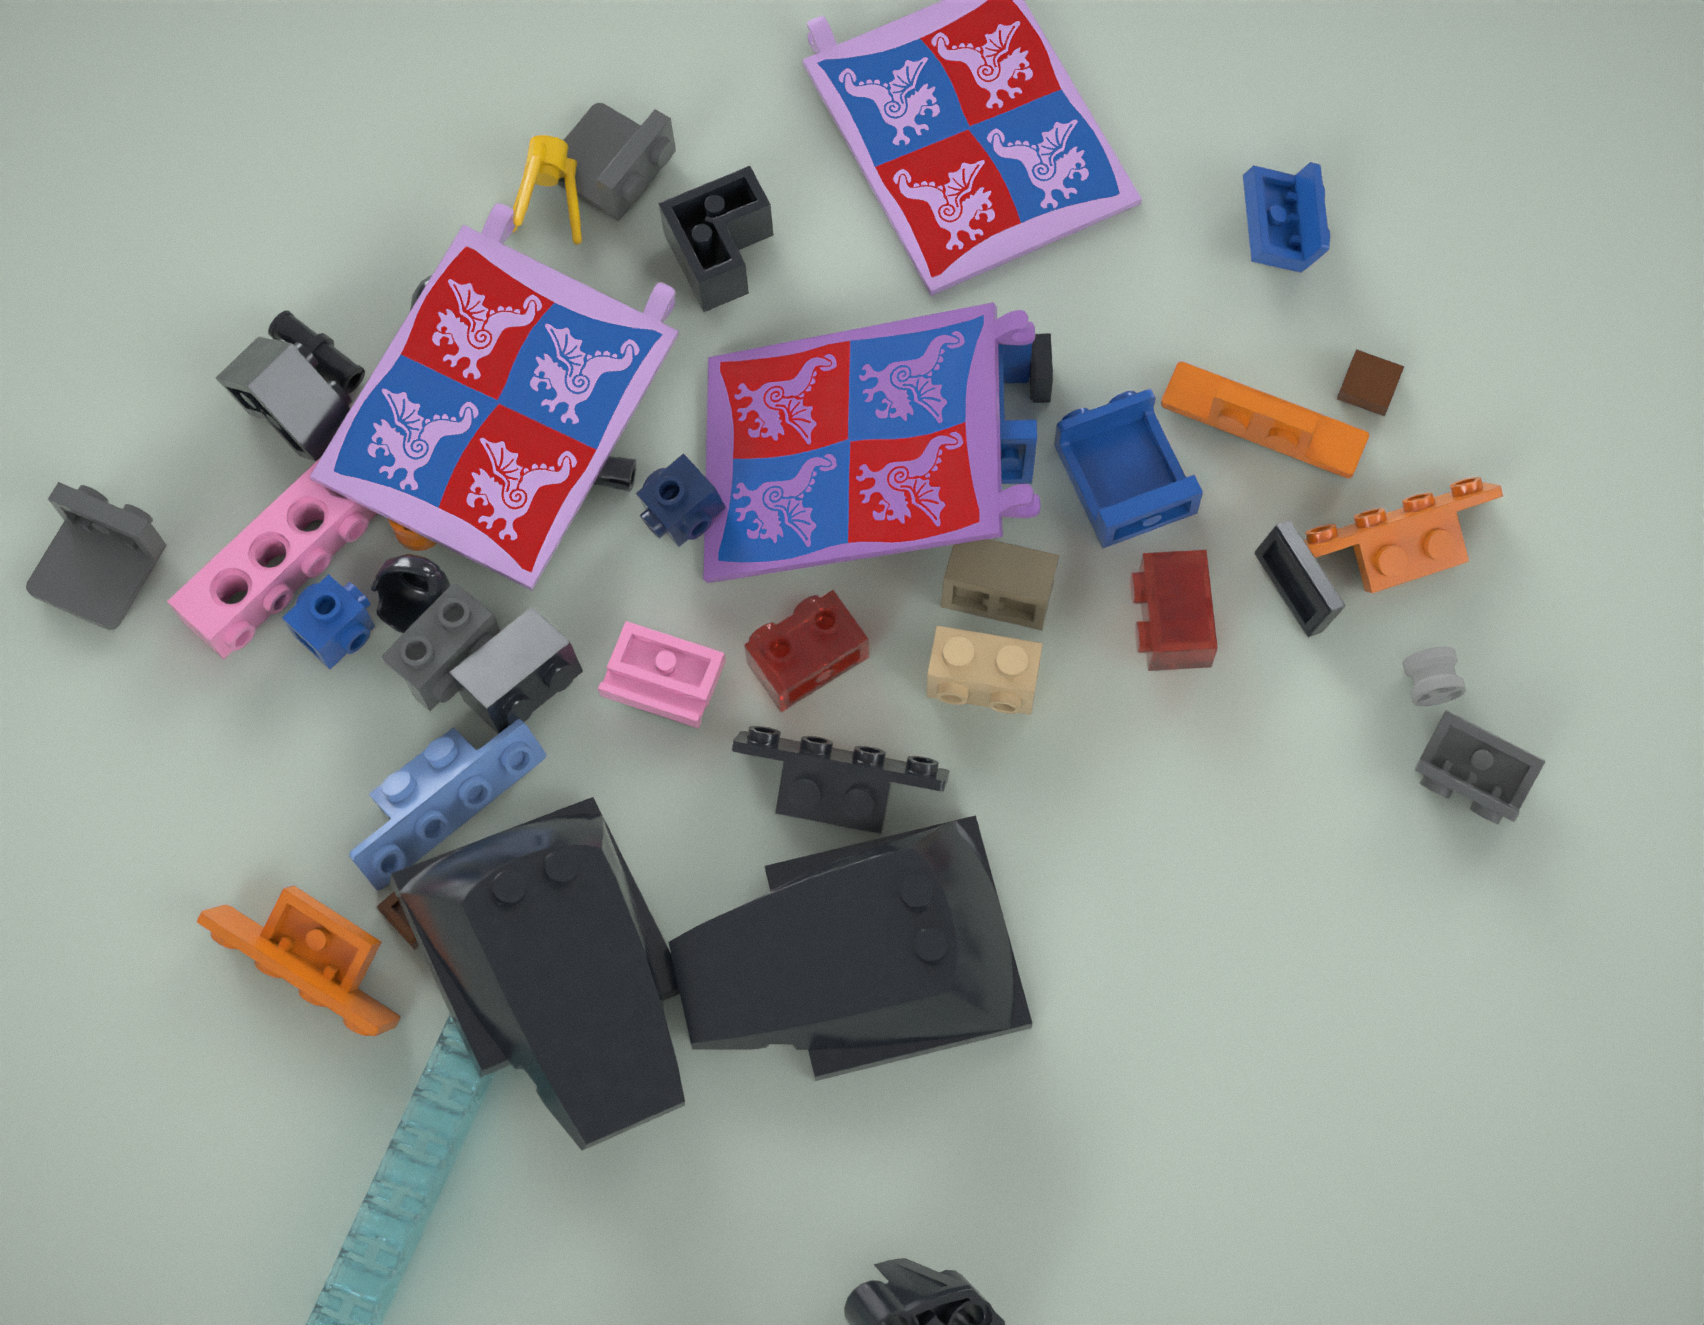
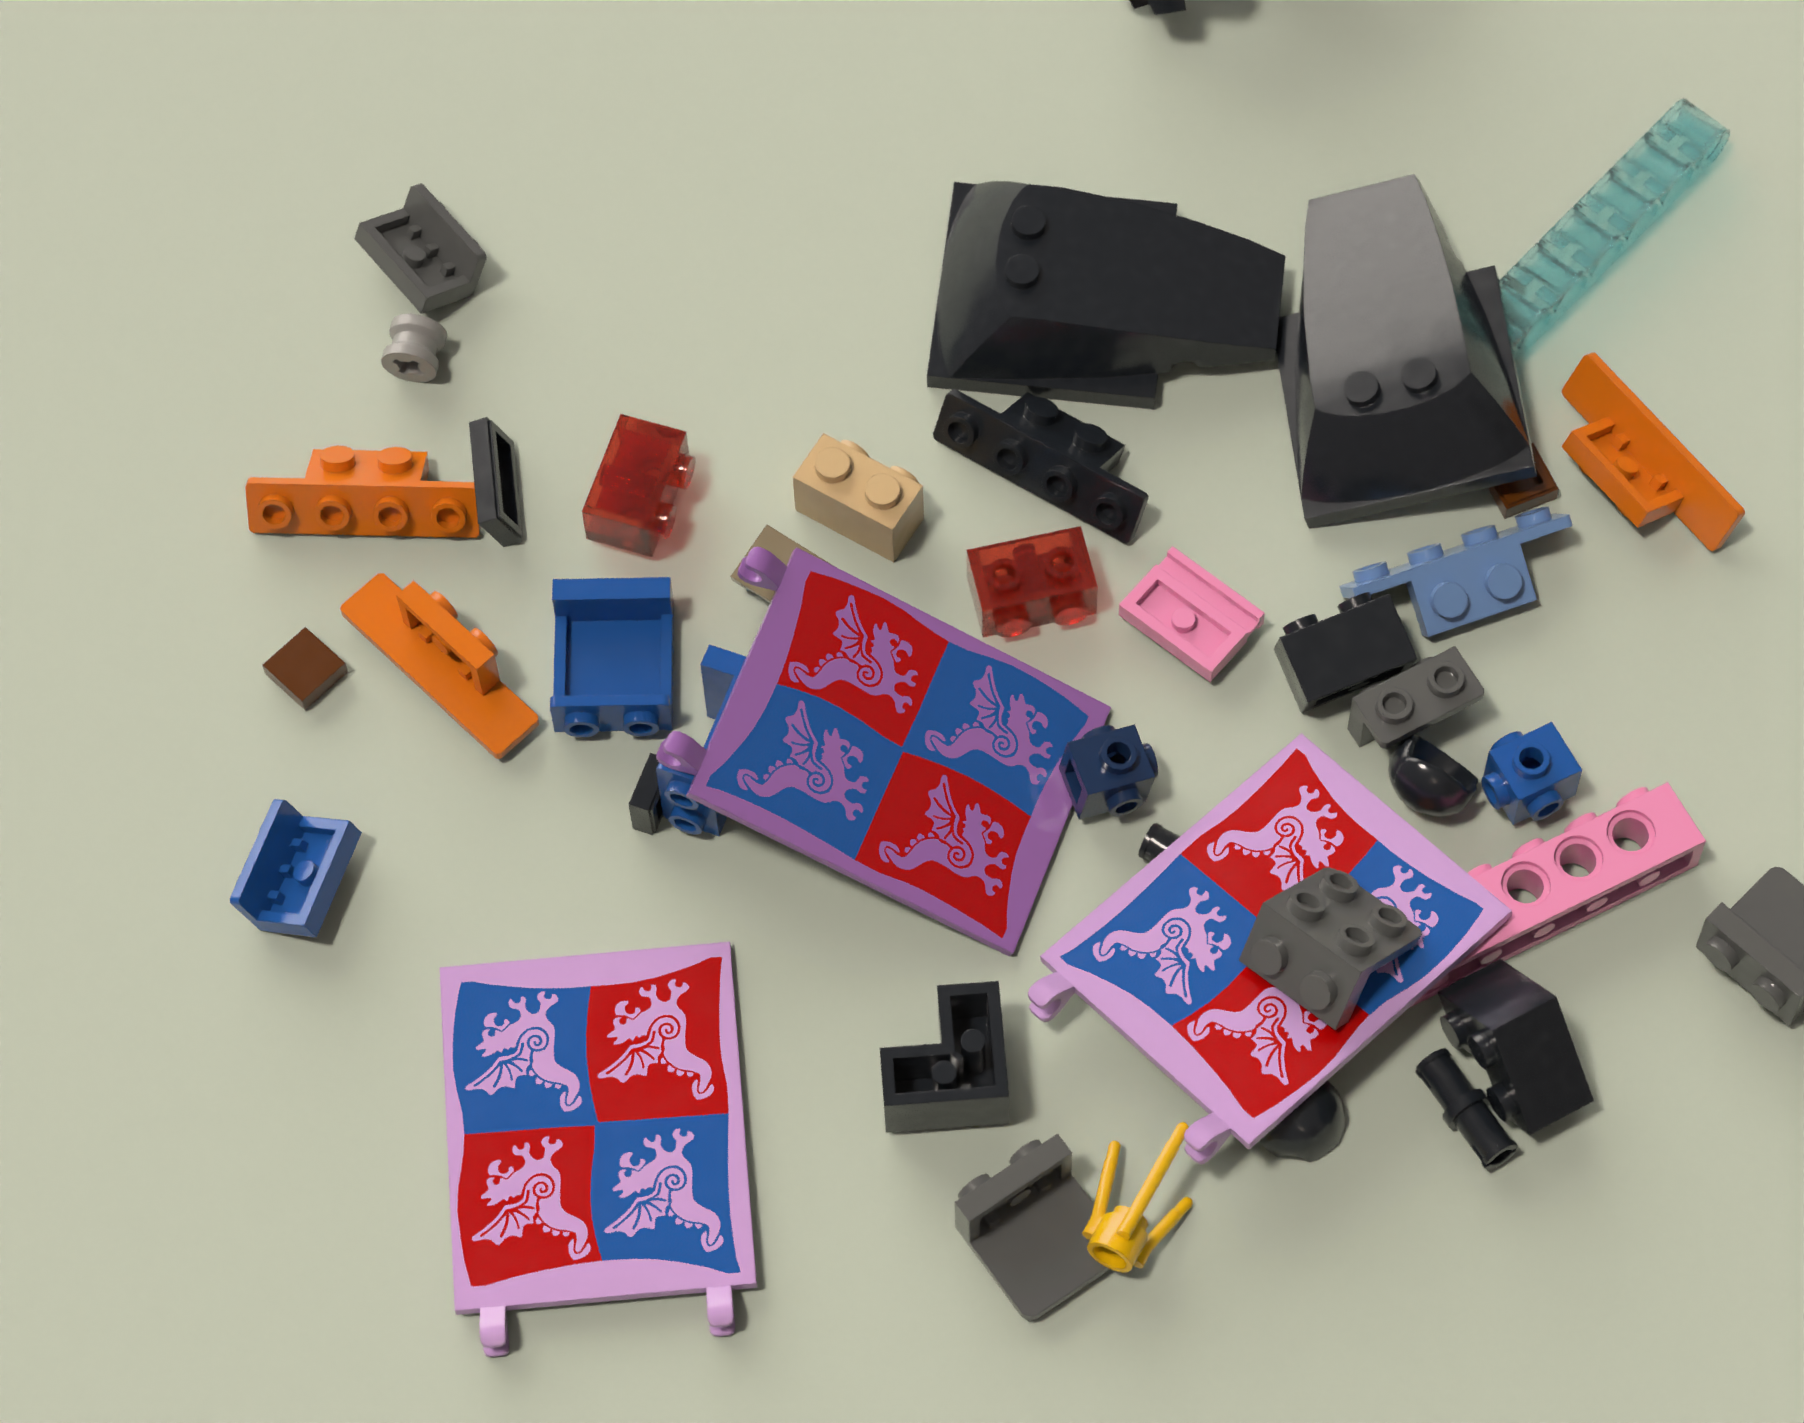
camera: 160 degrees left, 5 degrees down
none -> dark grey bracket [1239,868,1422,1030]

